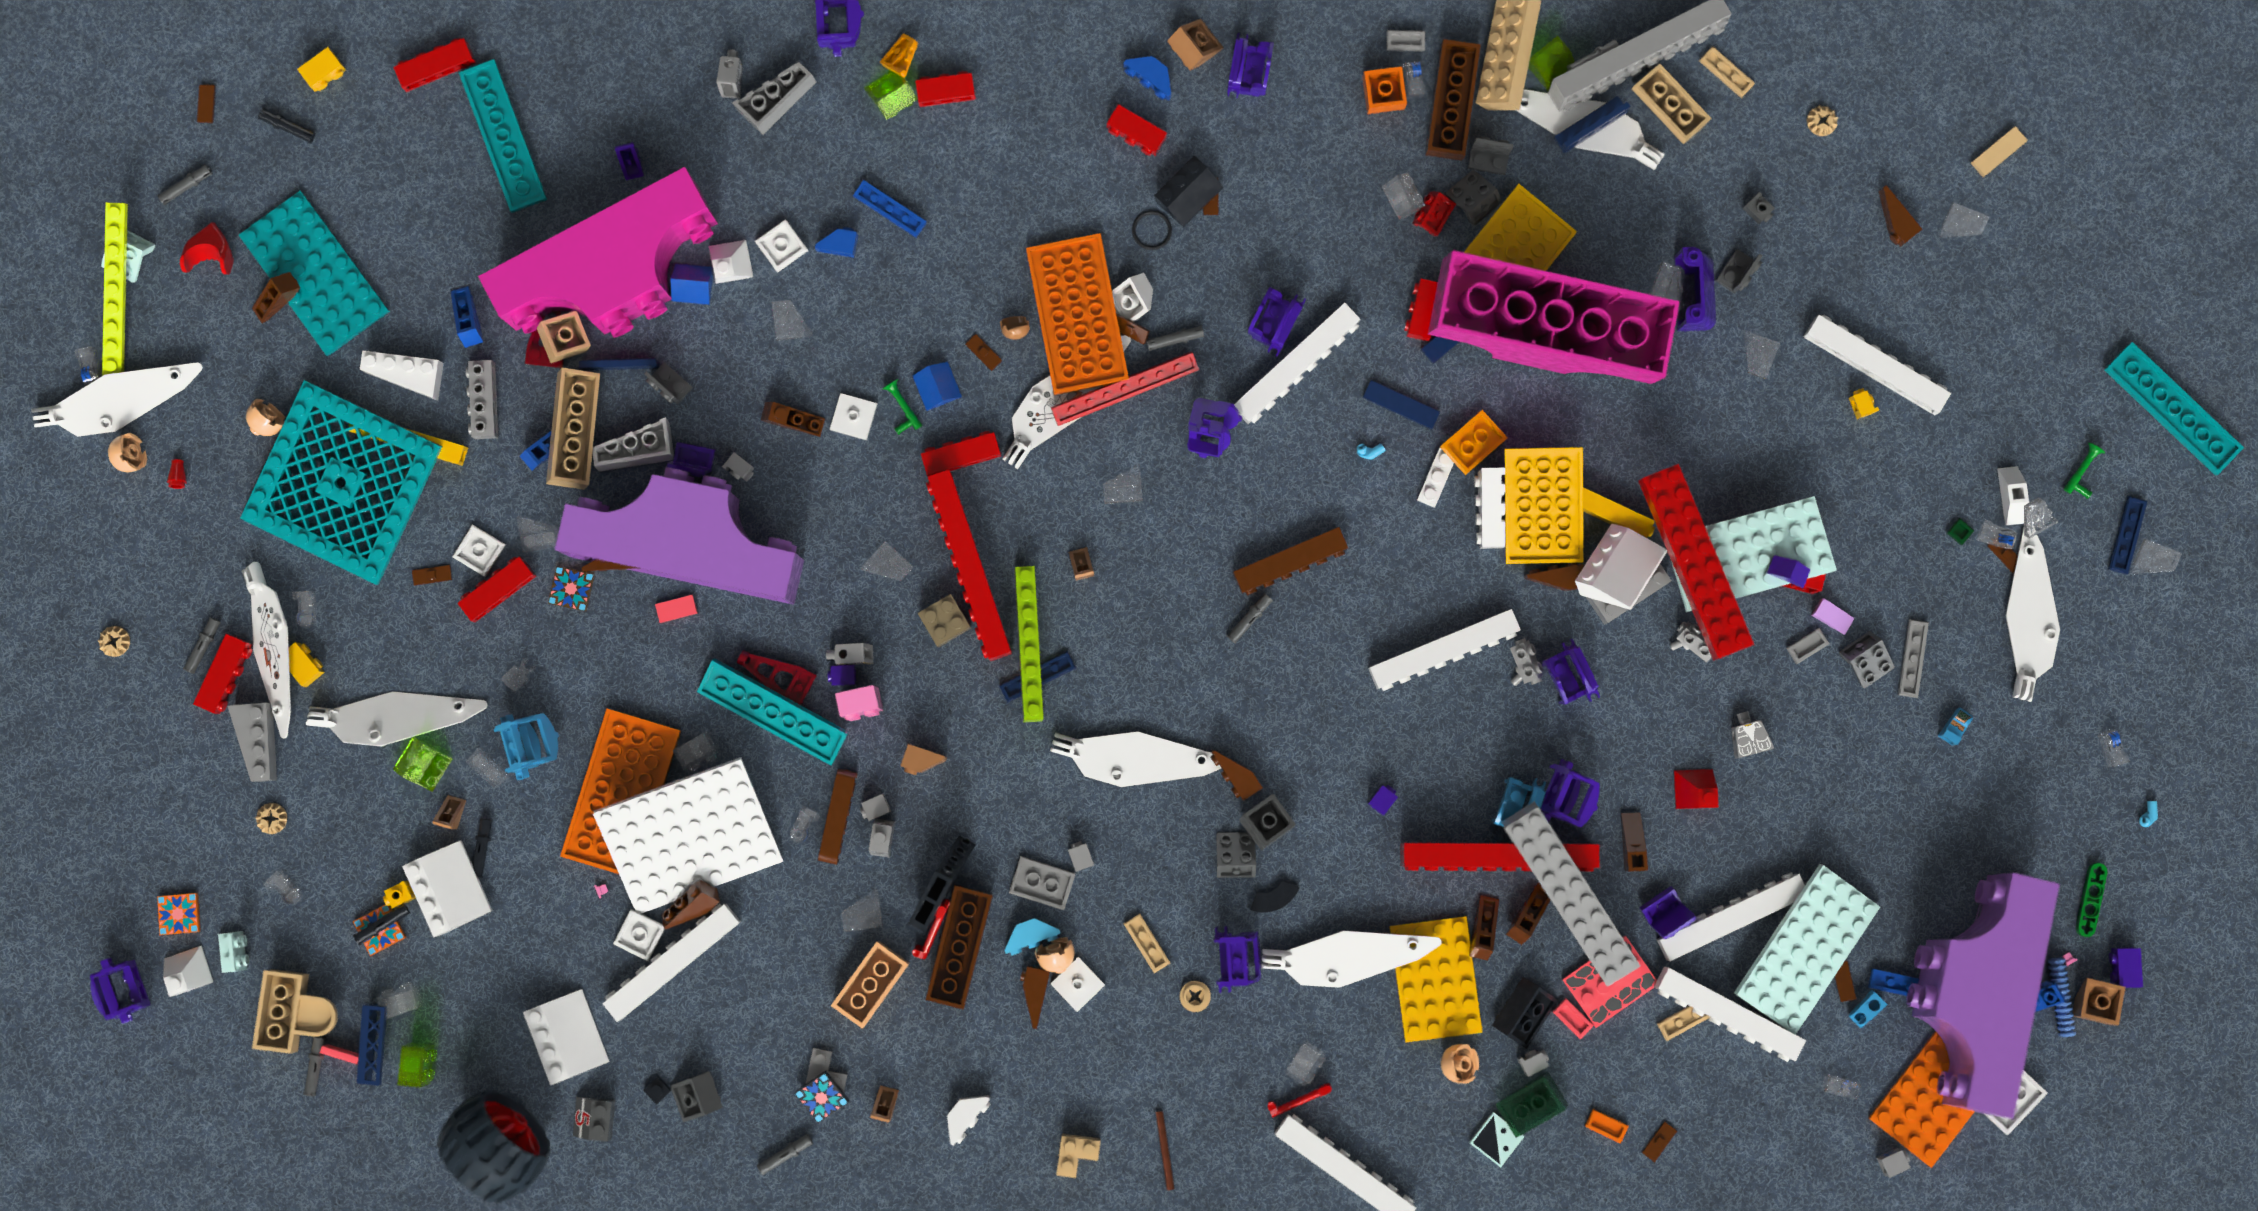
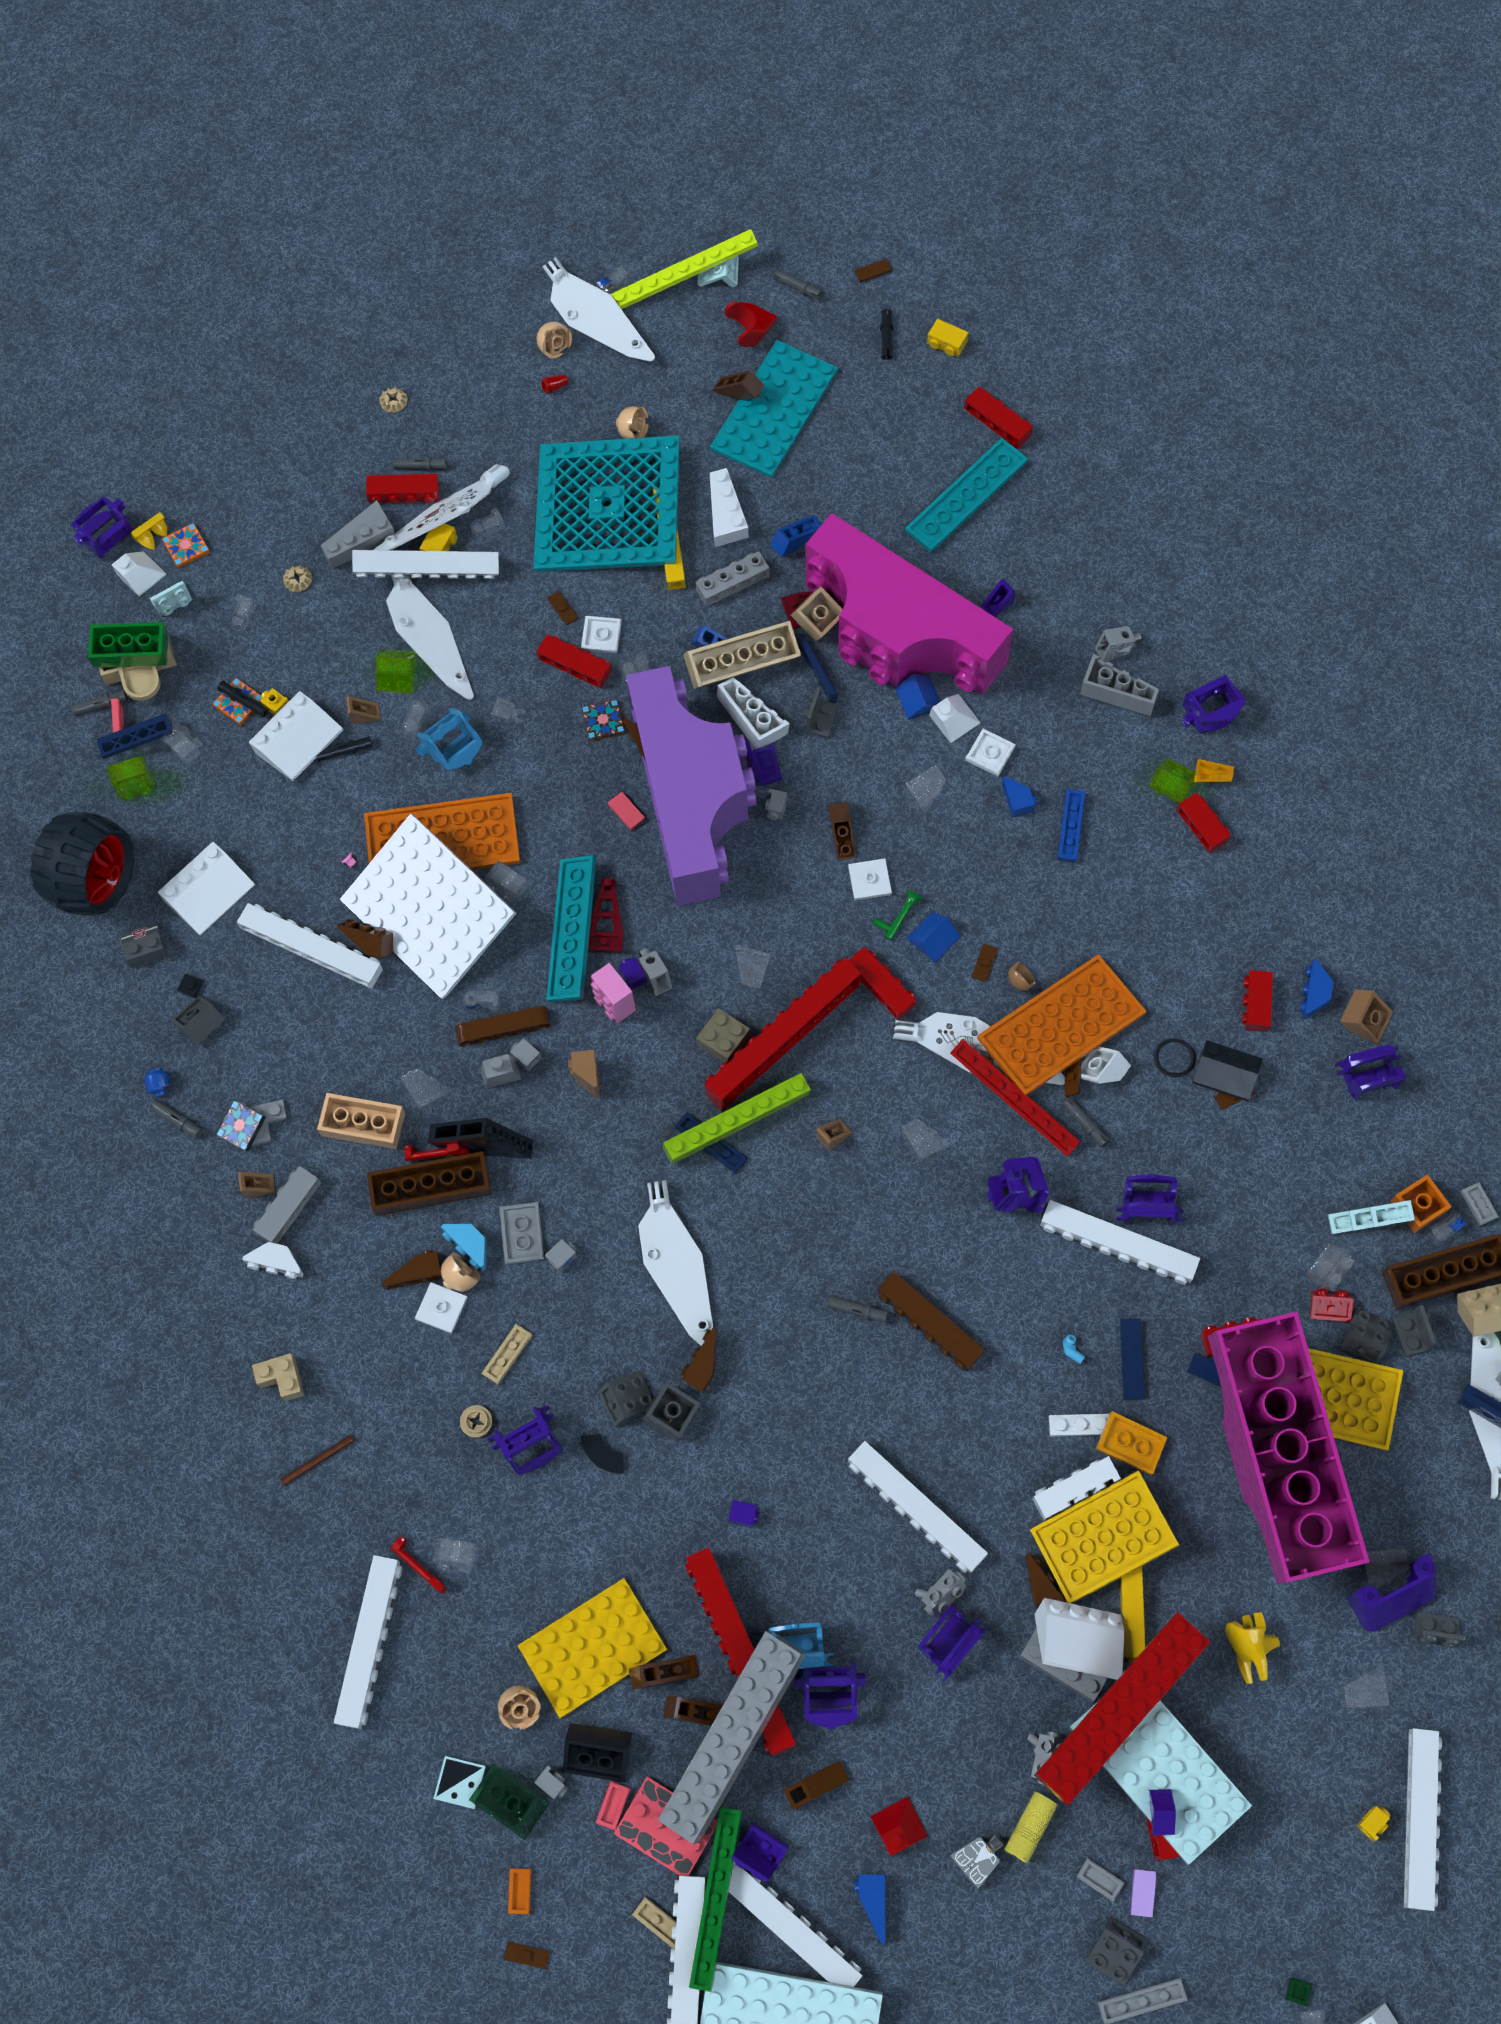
camera: 70 degrees right, 15 degrees down
white plate [613,909,665,961] -> none
white wing [1261,931,1441,987] -> none
none -> green brick [88,622,169,668]
none -> yellow tile [131,512,167,550]
none -> blue head [144,1068,172,1097]
none -> light grey brick [253,1166,321,1244]
none -> white brick [352,550,499,579]
none -> green plate [689,1807,742,1992]
none -> blue slope [855,1874,885,1943]
none -> light yellow piece [1004,1791,1058,1863]
none -> yellow piece [1225,1612,1280,1684]
none -> light aqua slope [1328,1200,1415,1234]

